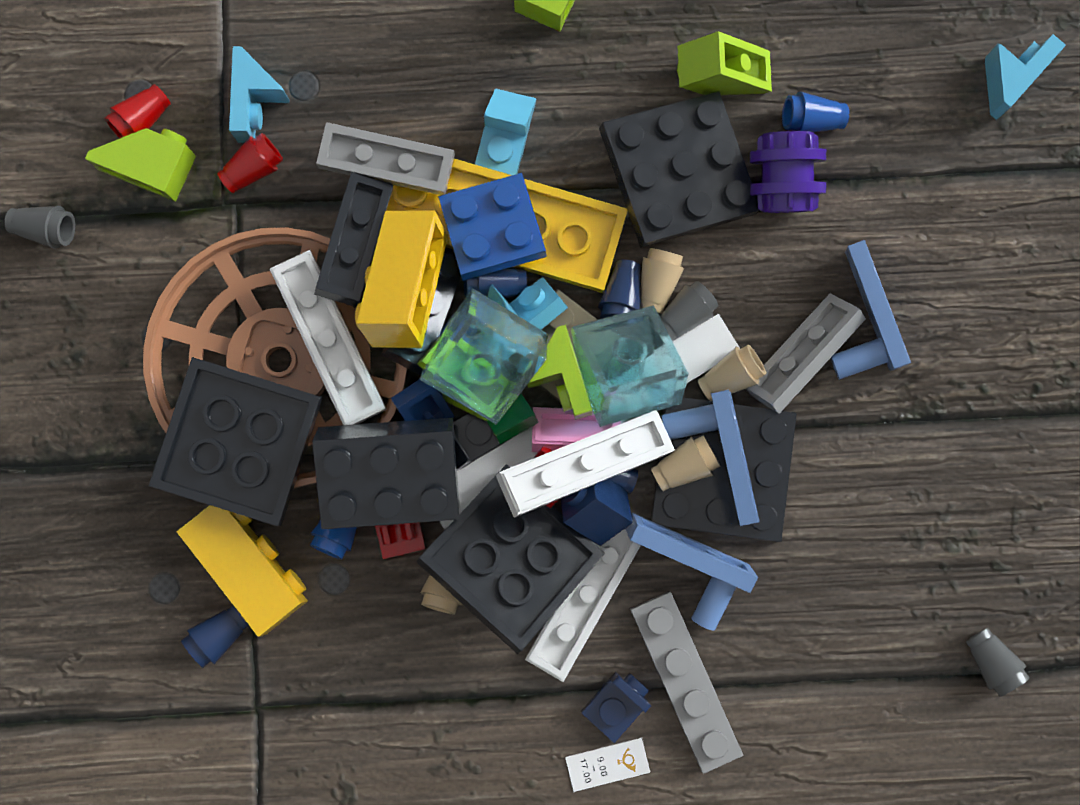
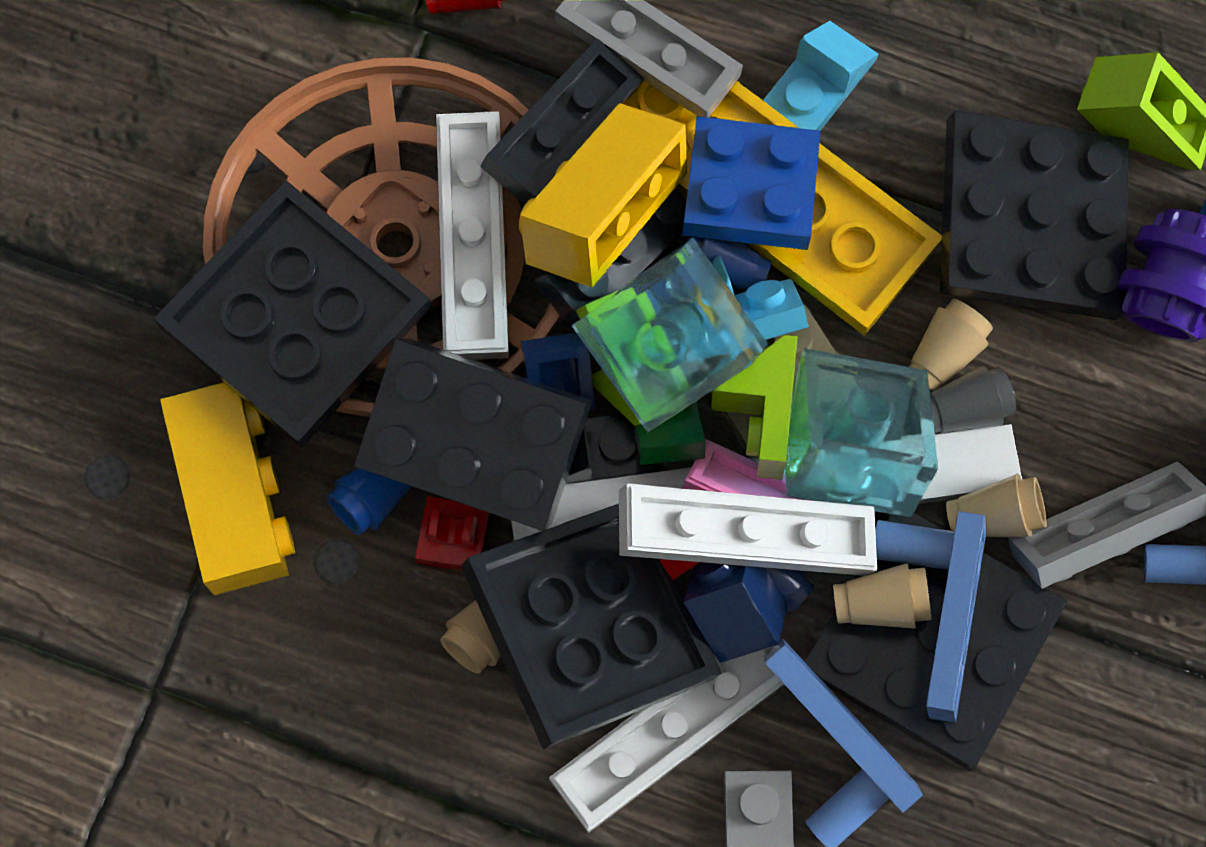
camera: 25 degrees right, 10 degrees down
dark blue cone [181,605,249,668] -> none
dark blue cone [598,259,641,327] -> none

